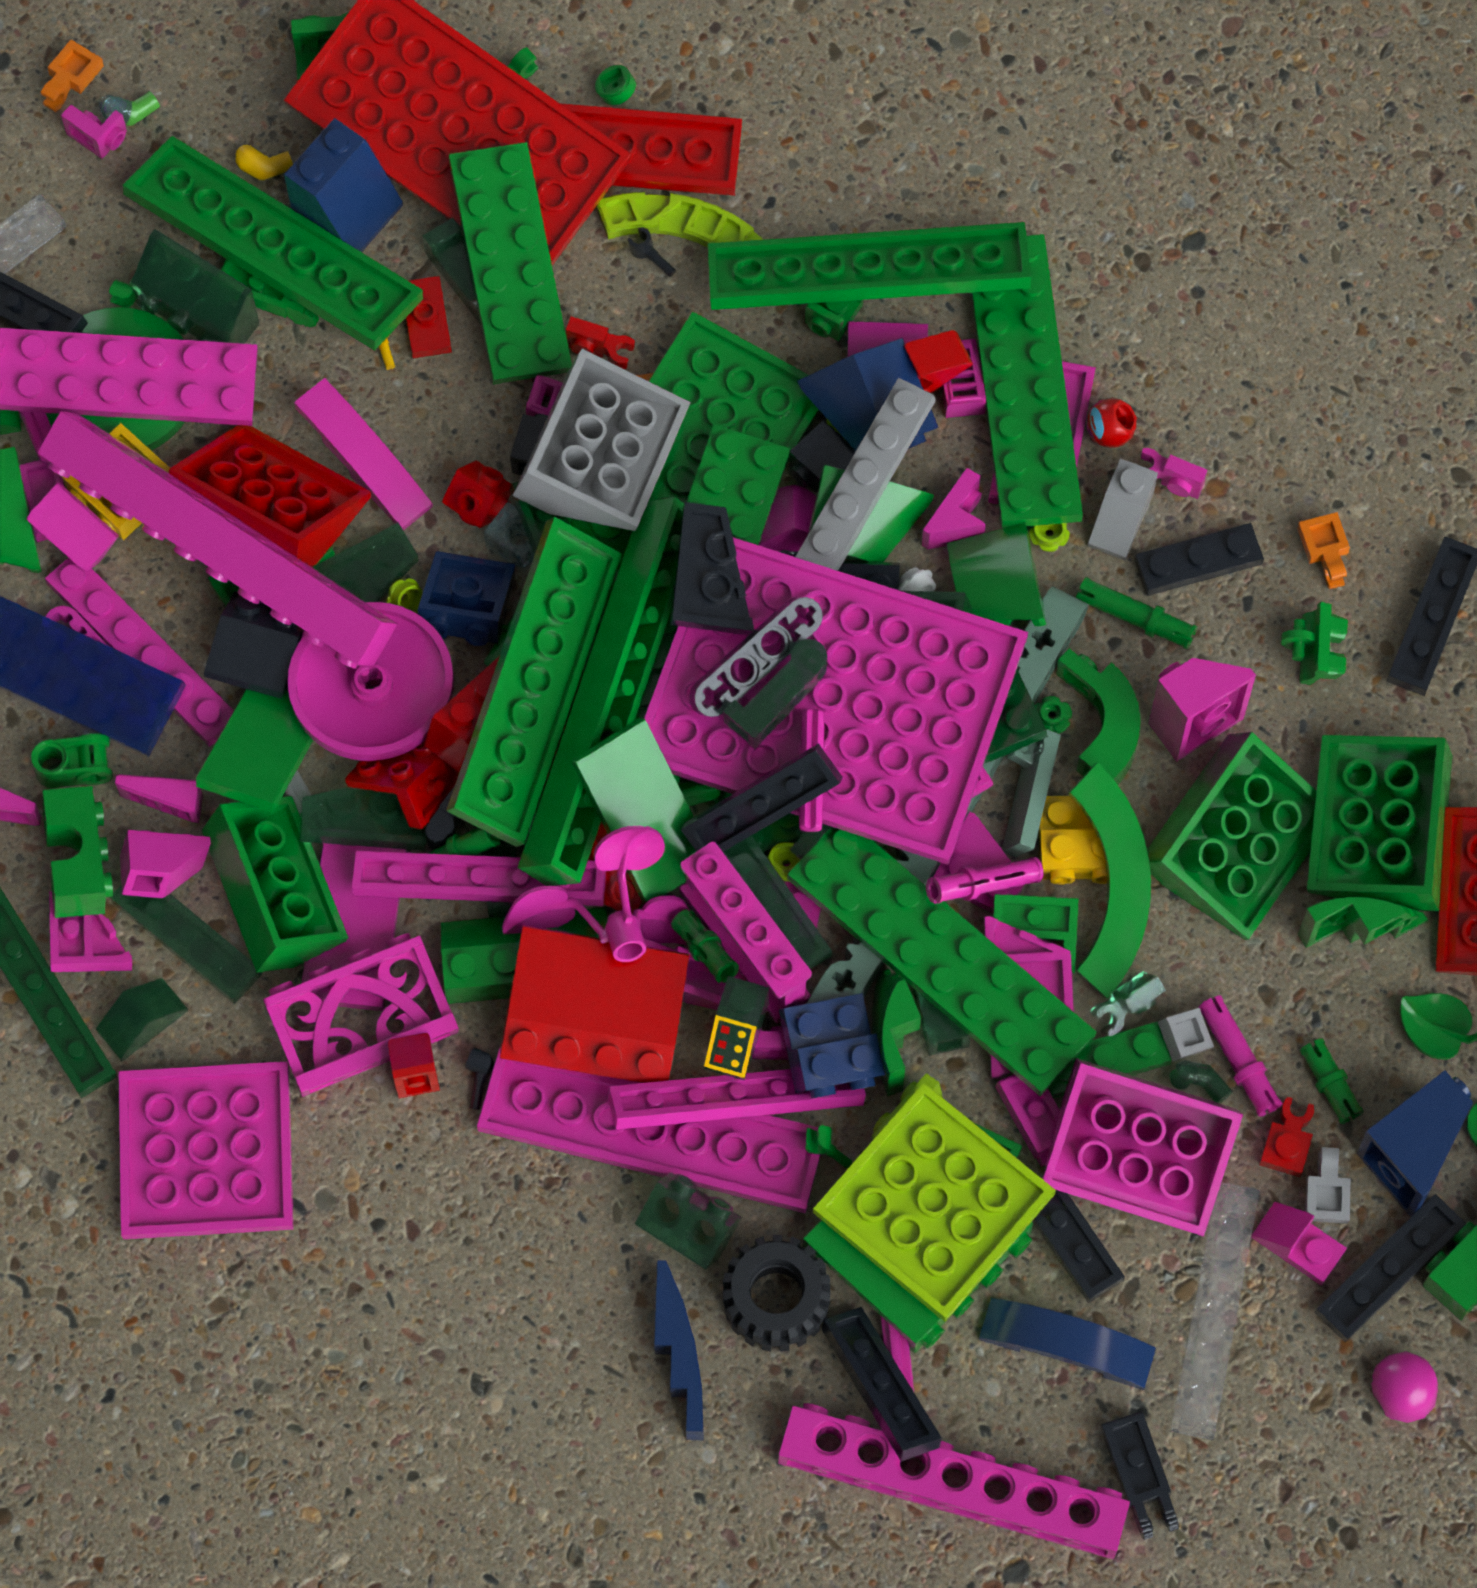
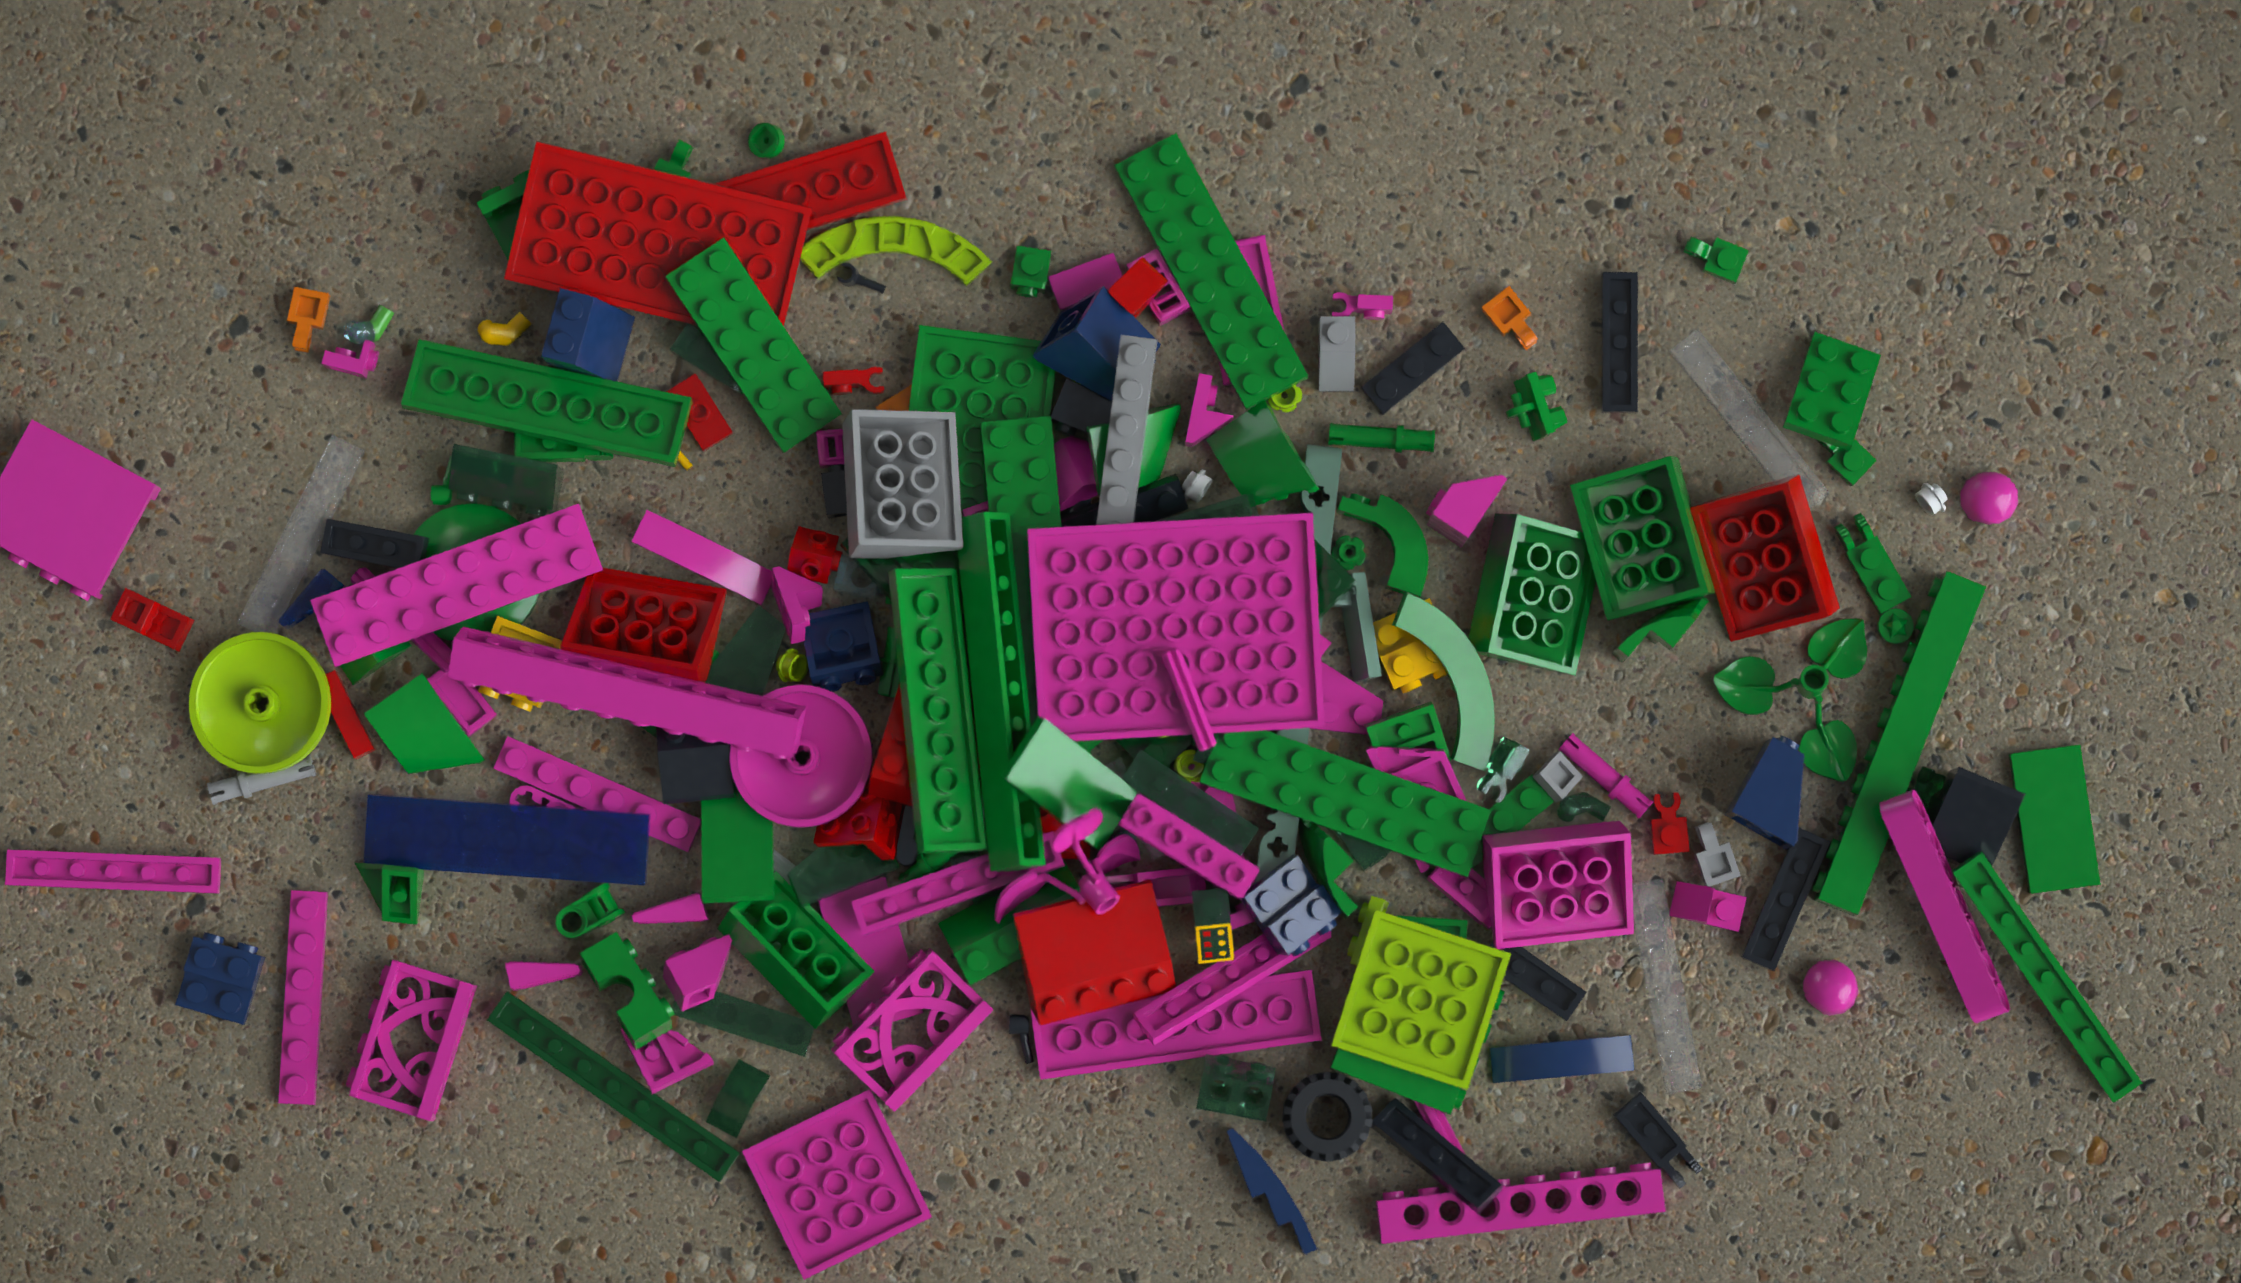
camera: 25 degrees left, 15 degrees up
dark pink slope [26,482,119,571] -> none
red slope [388,1033,440,1099] -> none
black wing [670,502,754,635] -> none
green pin [671,909,739,983] -> none
black plate [681,743,843,852] -> none
beam [689,597,823,717] -> none
green plate [708,222,1031,310] -> none
clear green leg [723,639,828,749] -> none
green hand [806,1125,852,1169] -> none
dark pink pin [926,857,1044,904] -> none
red piece [1087,397,1137,449] -> none
green pin [1300,1038,1364,1124] -> none
none -> dark pink slope [771,566,823,644]

